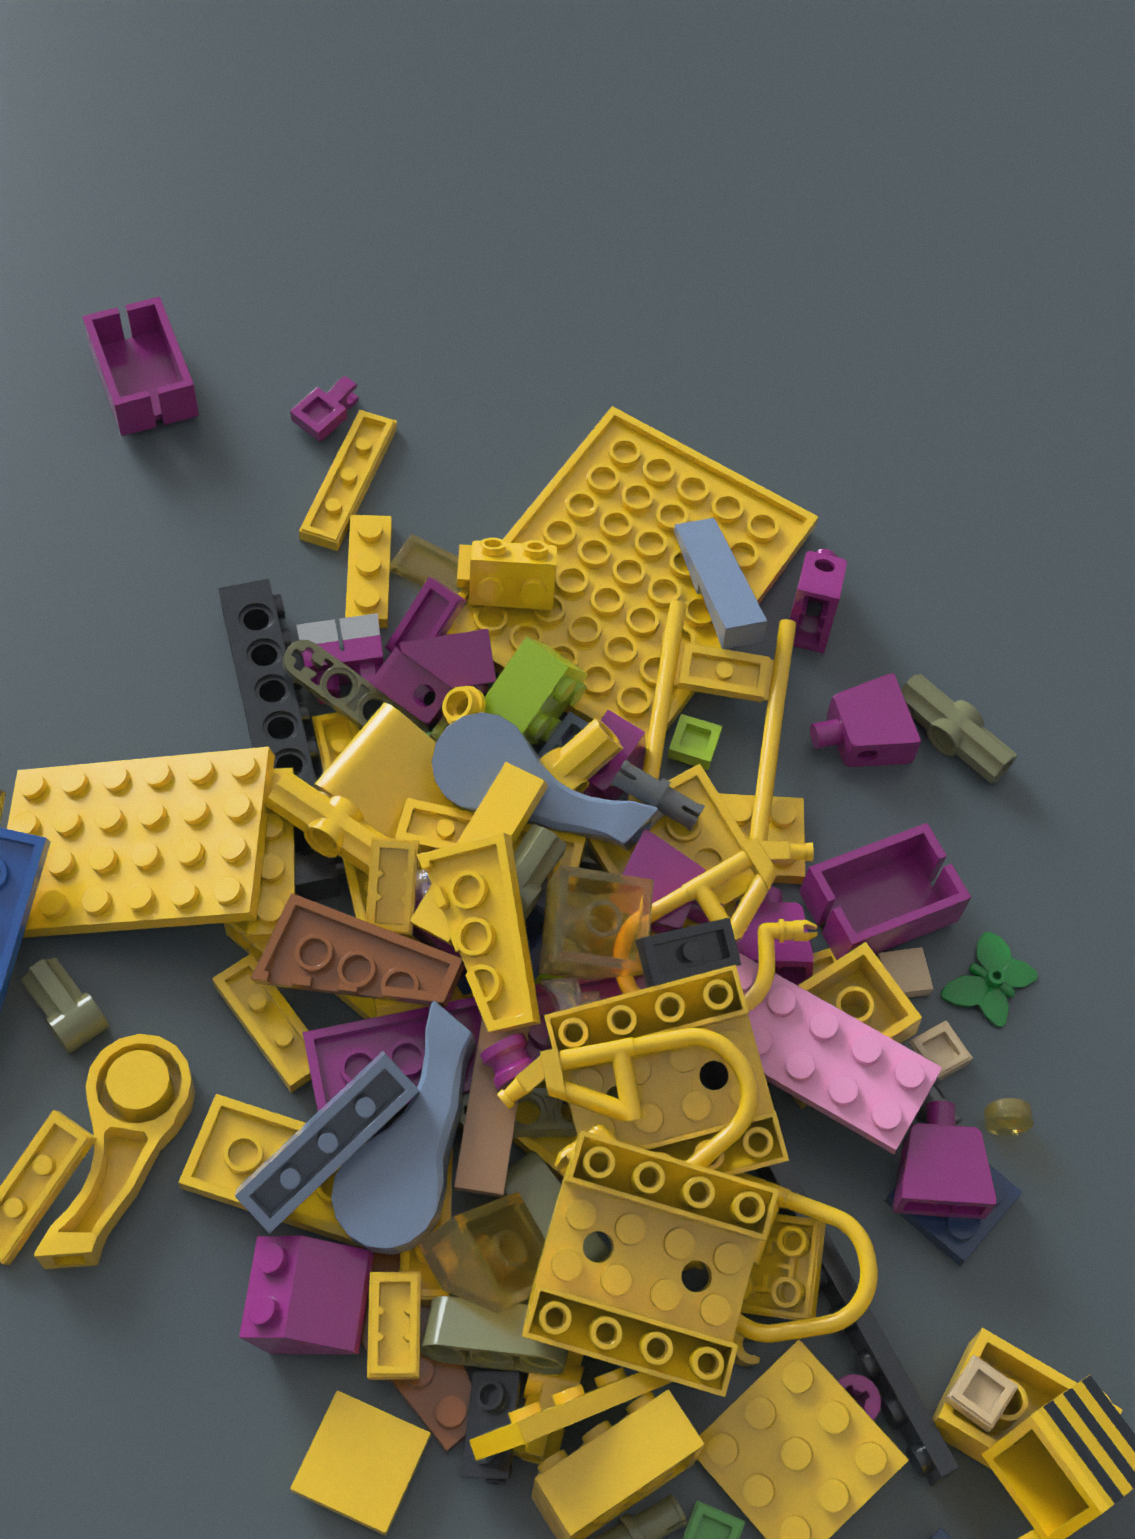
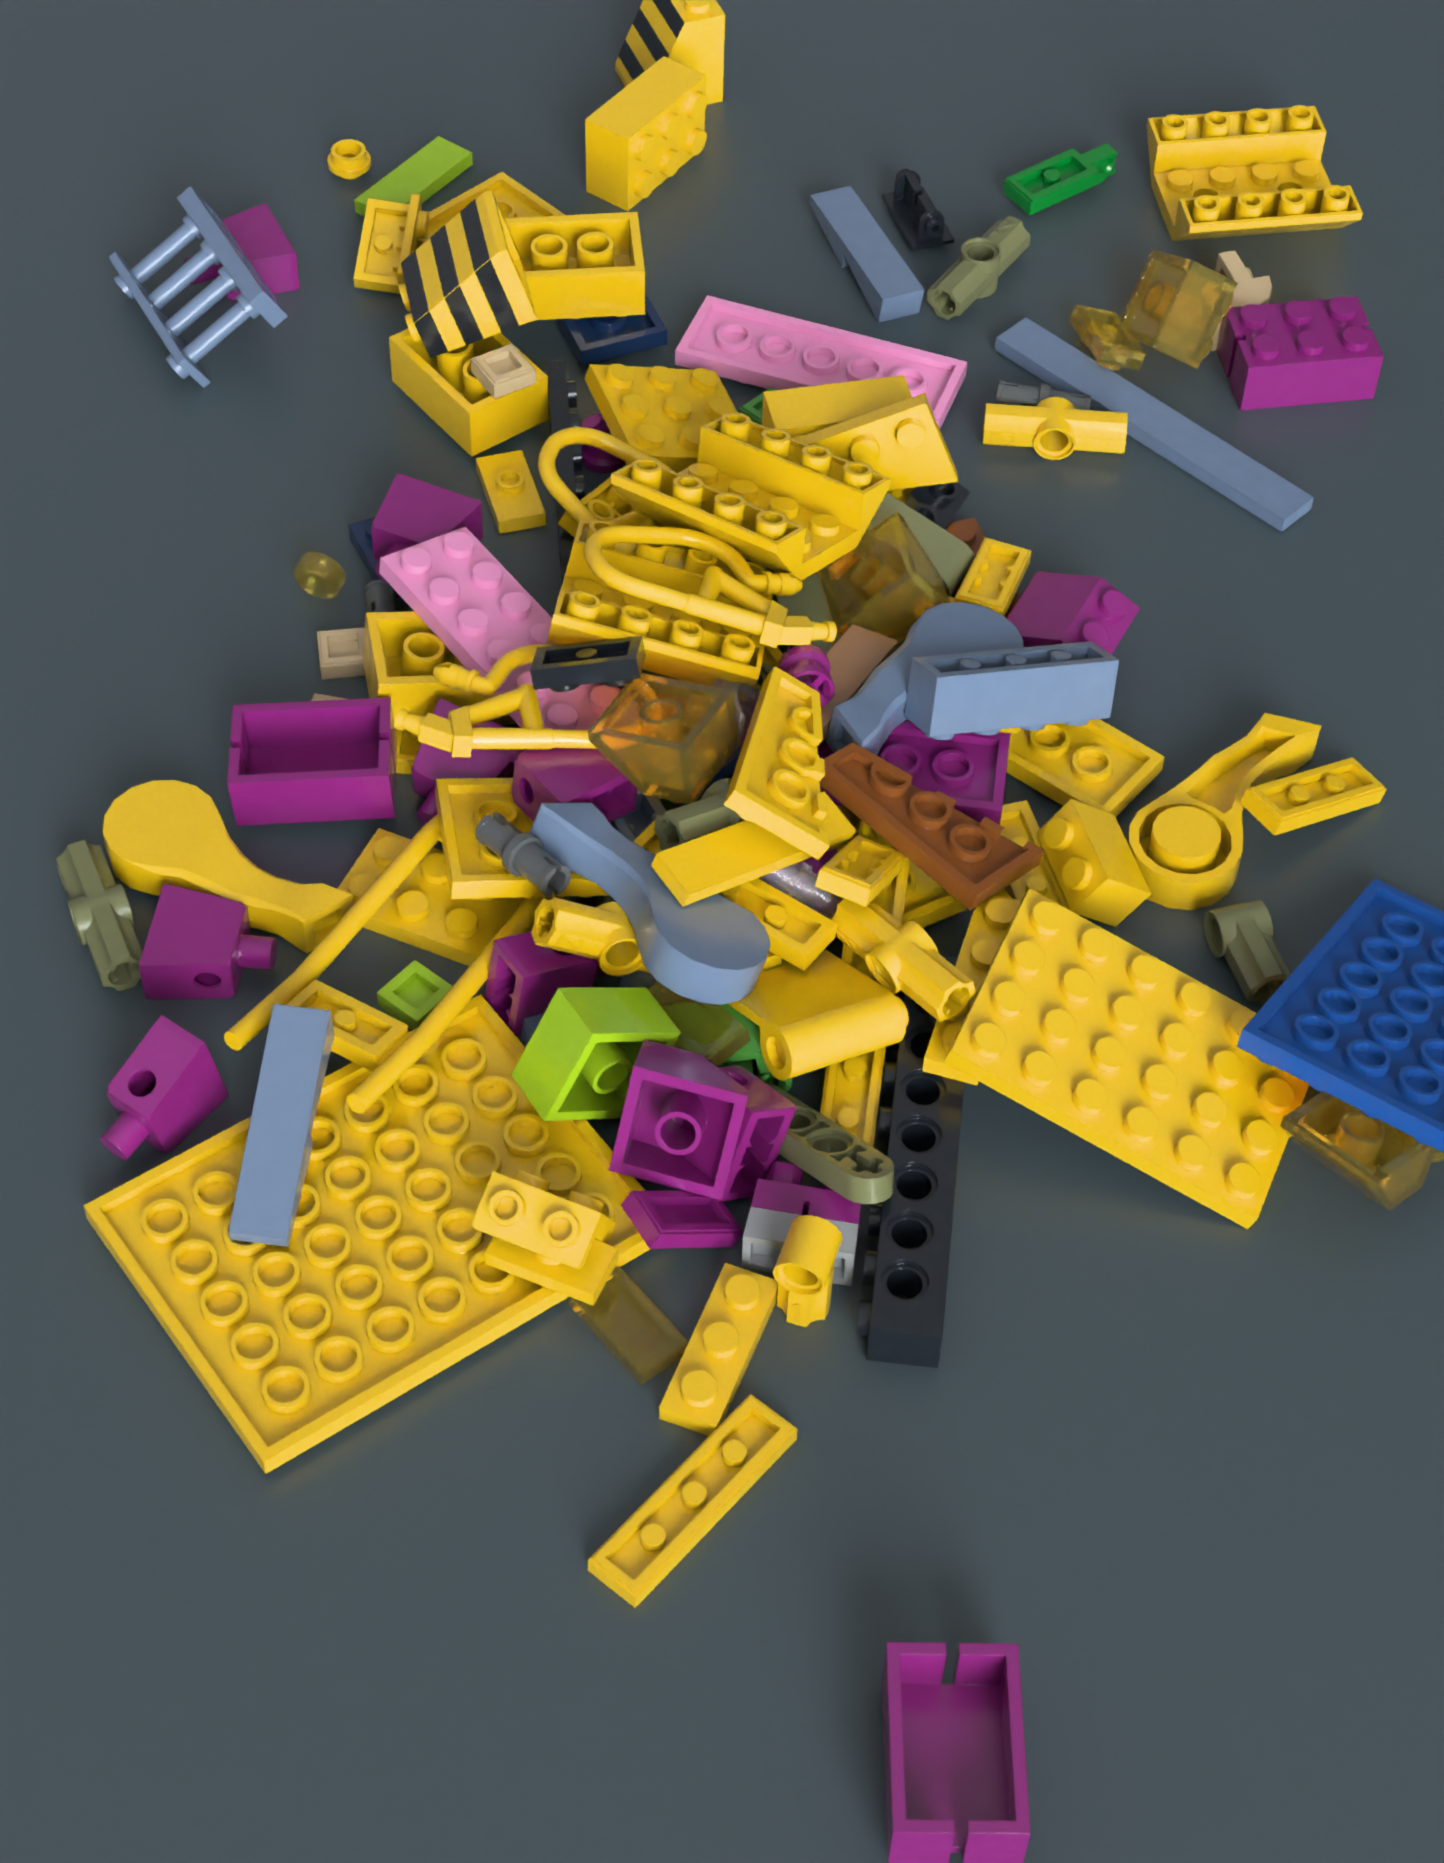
camera: 155 degrees left, 10 degrees down
magenta plate [290,376,359,442] -> none
yellow tile [290,1390,431,1536] -> none
yellow plate [442,686,486,725] -> none
green piece [941,932,1038,1027] -> none
none -> yellow animal [103,780,354,953]
none -> yellow plate [476,450,546,534]
none -> yellow piece [773,1215,843,1328]
none -> yellow brick [1036,799,1152,927]

